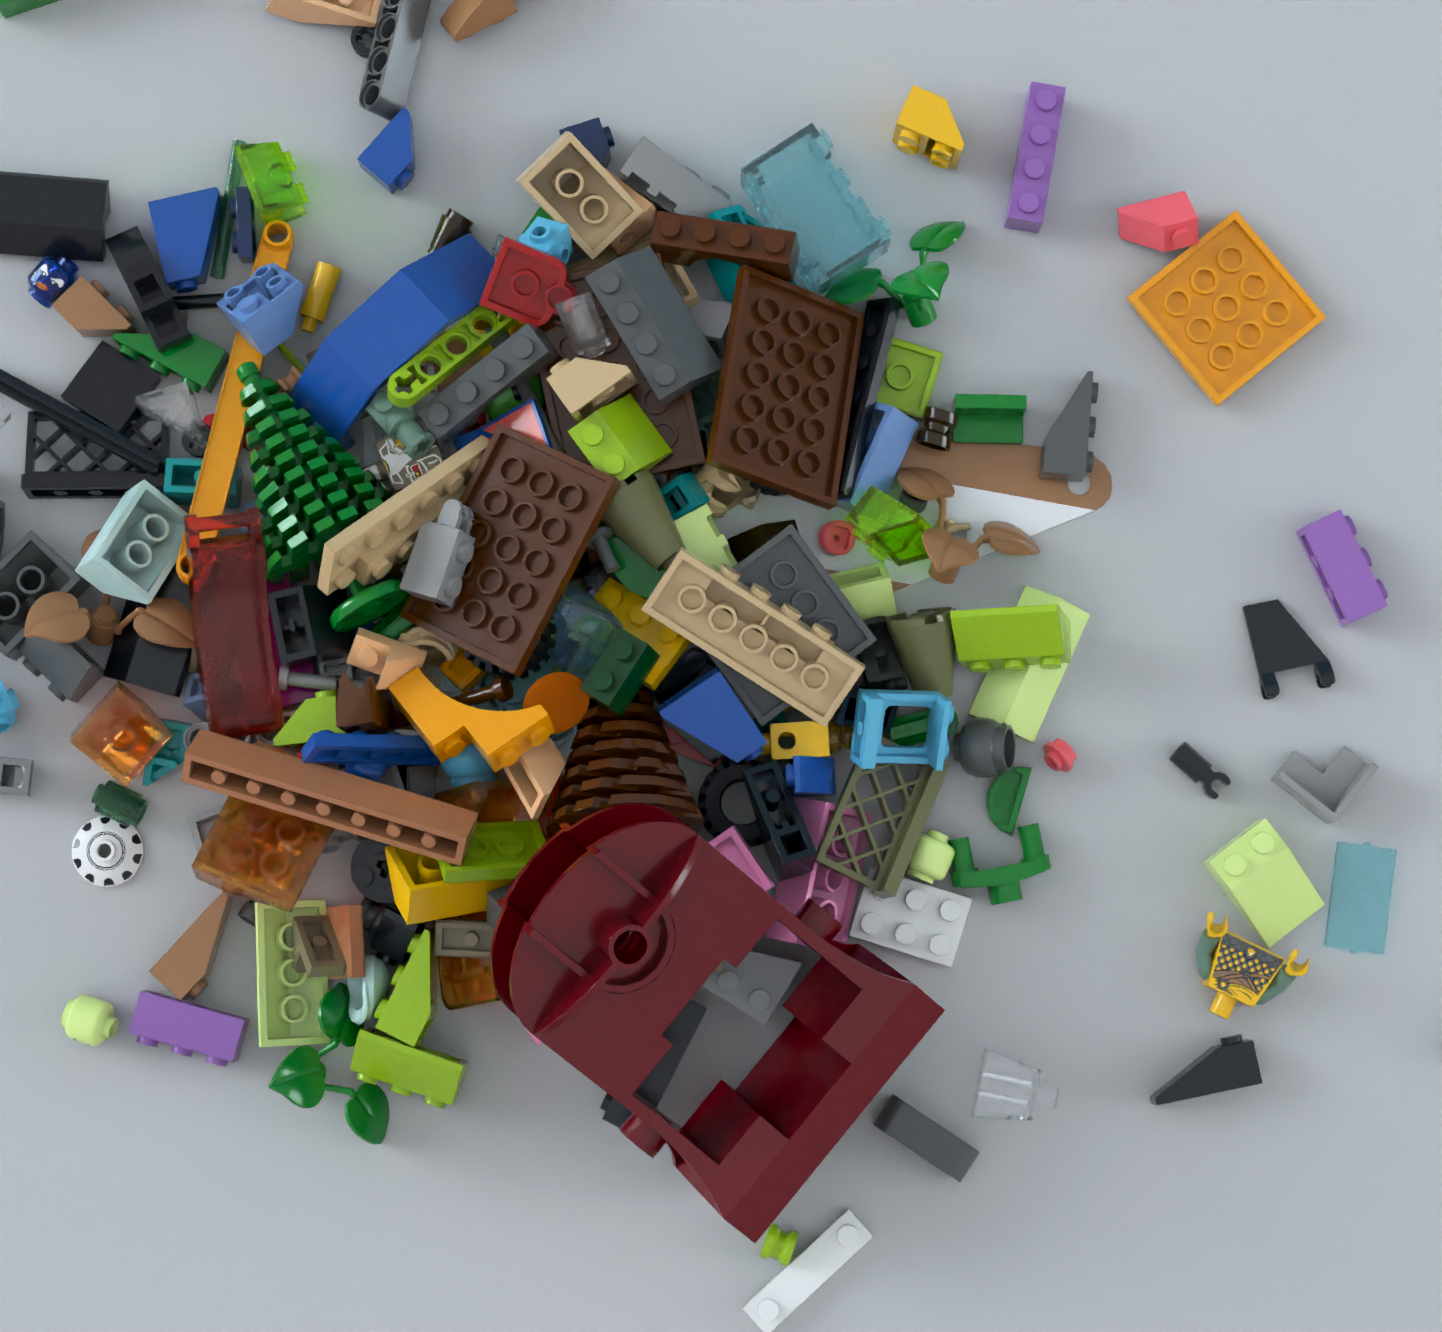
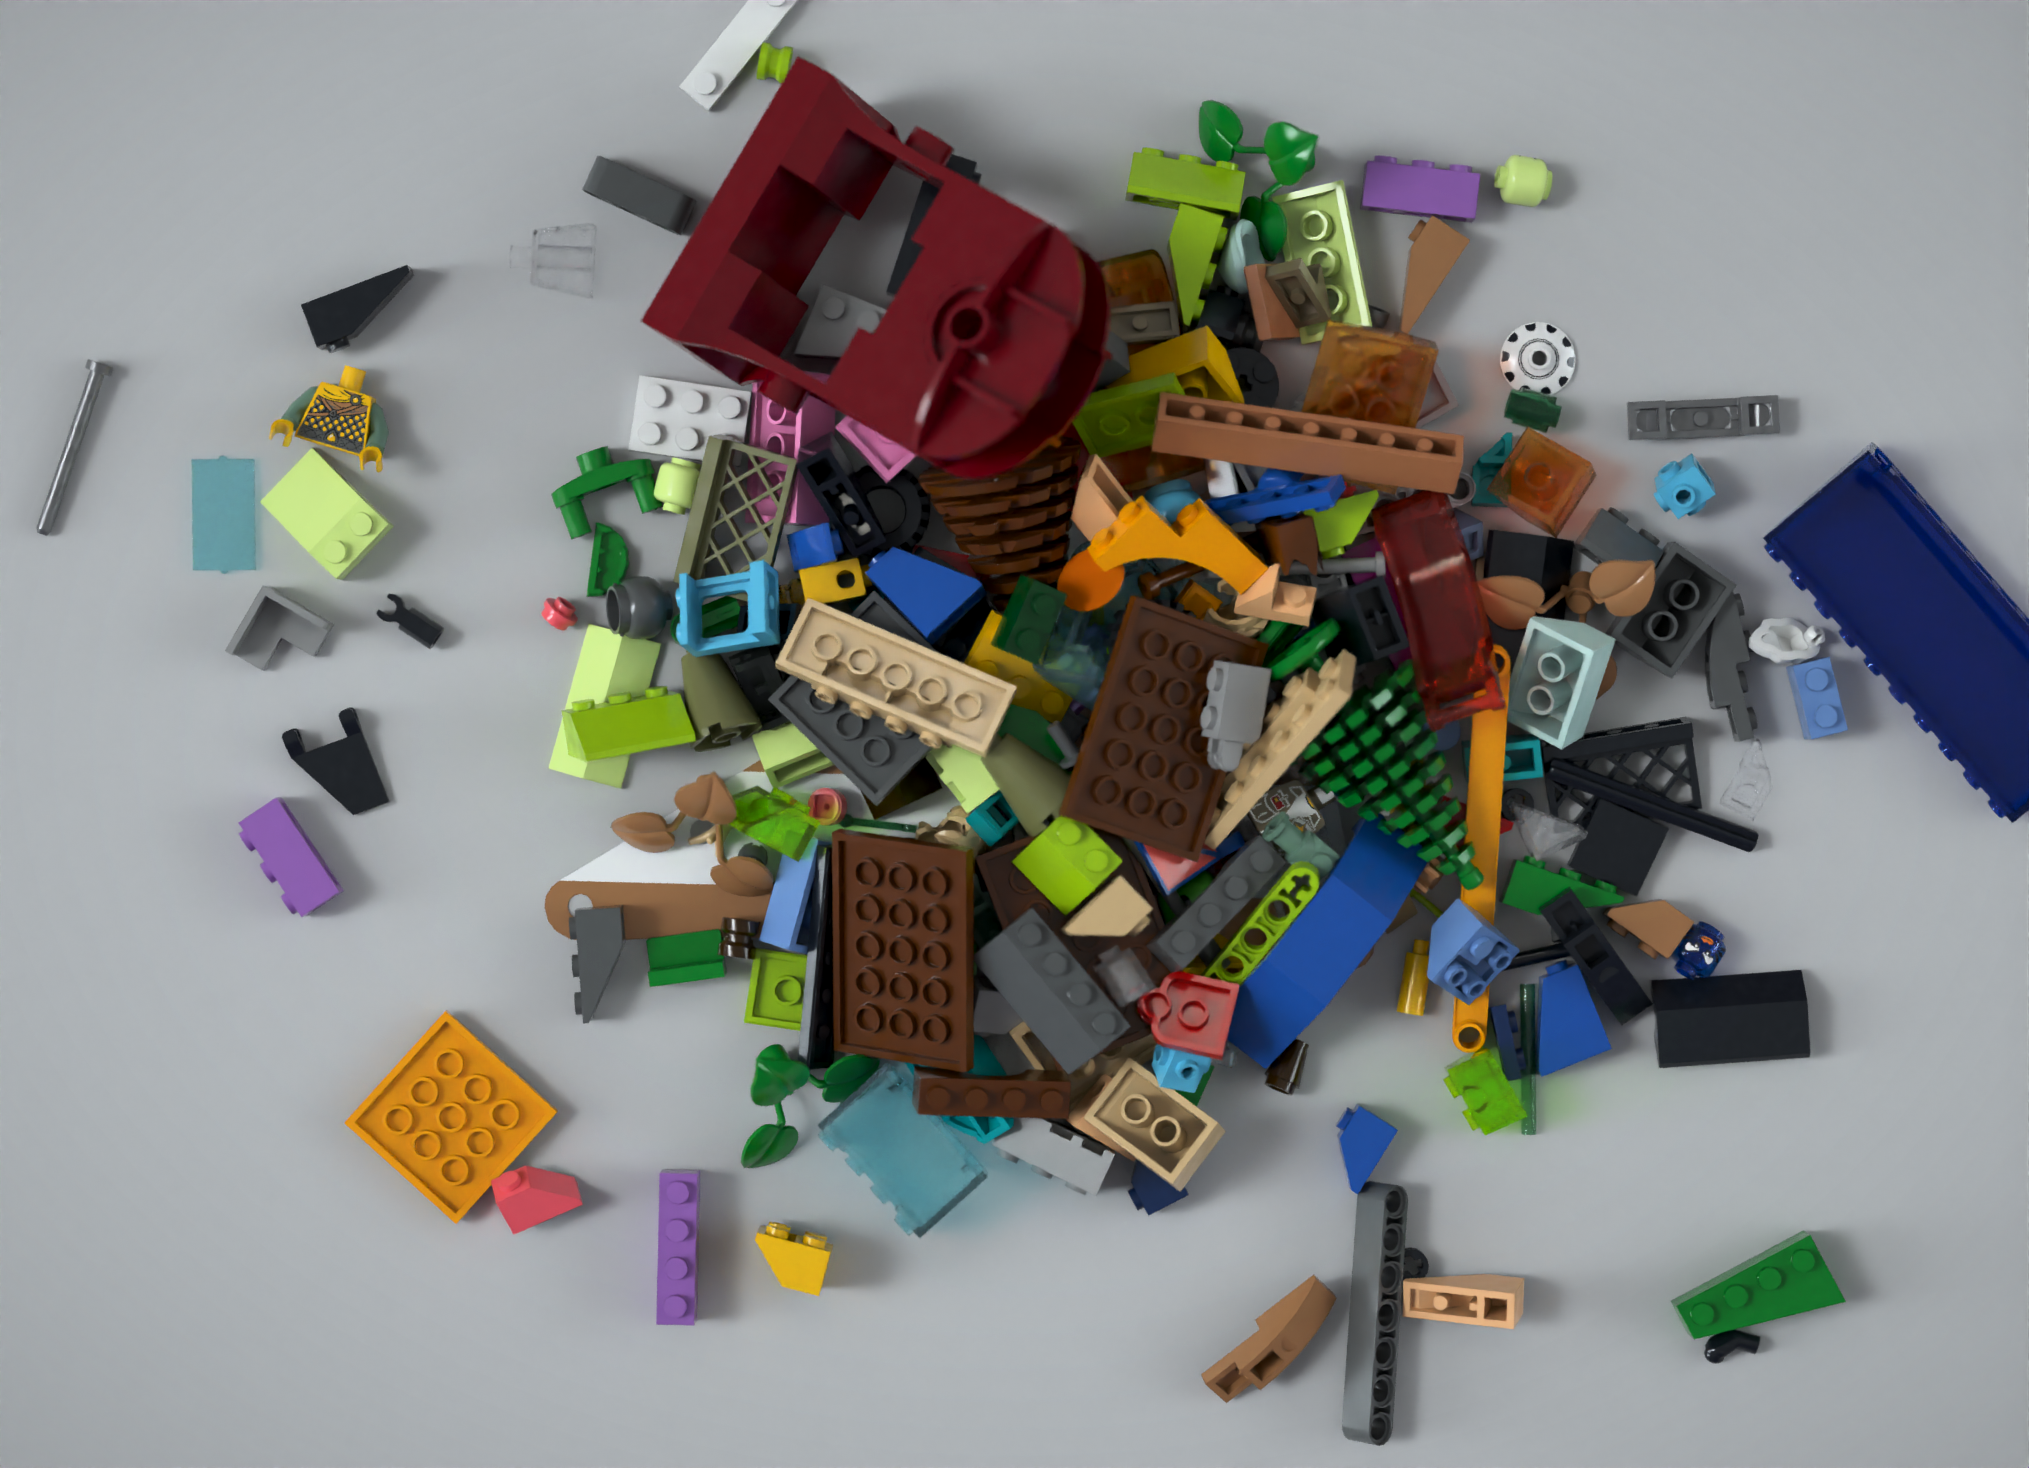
camera: 170 degrees right, 5 degrees up
none -> clear green hinge [839,813,917,833]

